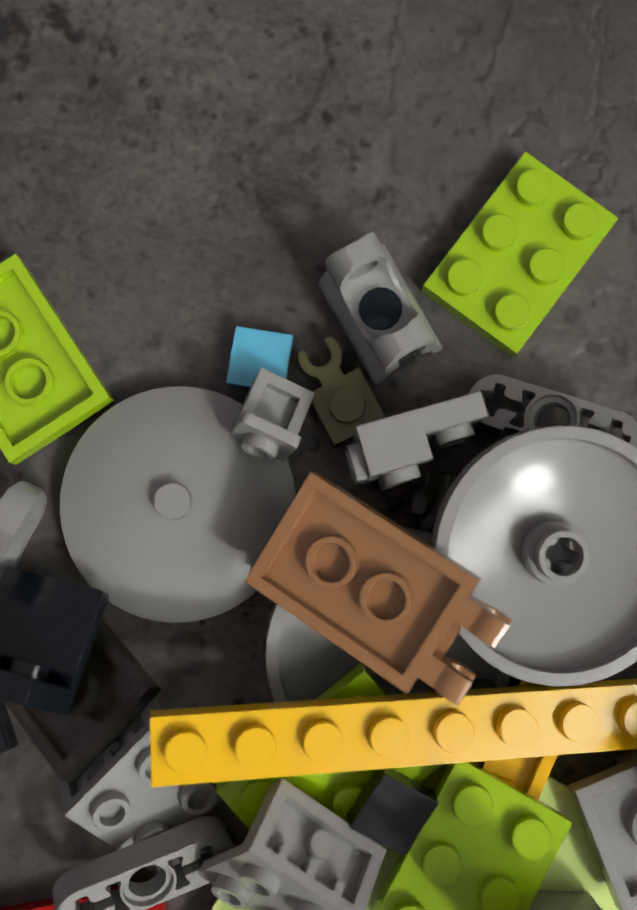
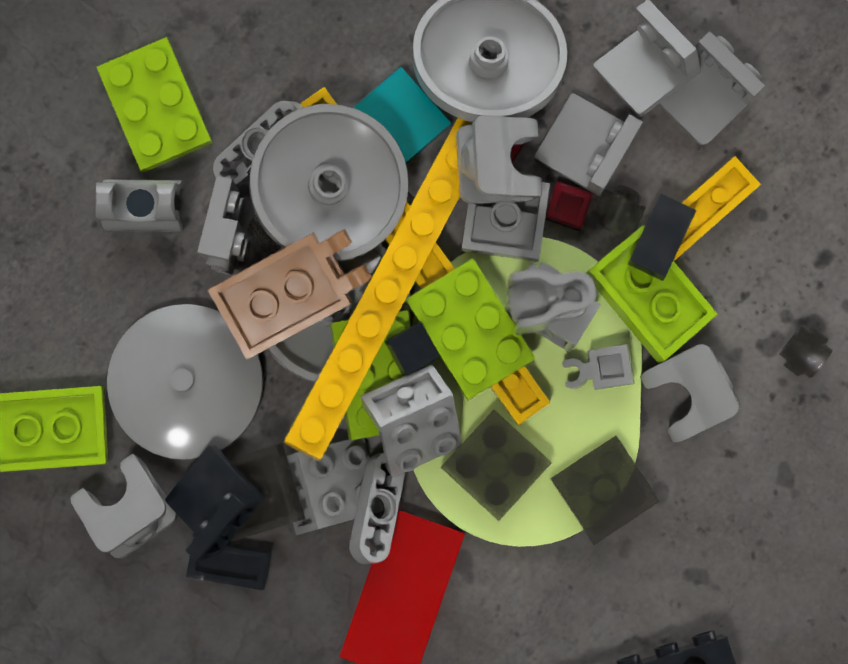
camera: 60 degrees left, 0 degrees up
medium azure tile [226,326,294,390] -> none
light grey bracket [229,367,315,462] -> none
olive plate [298,337,386,448] -> none

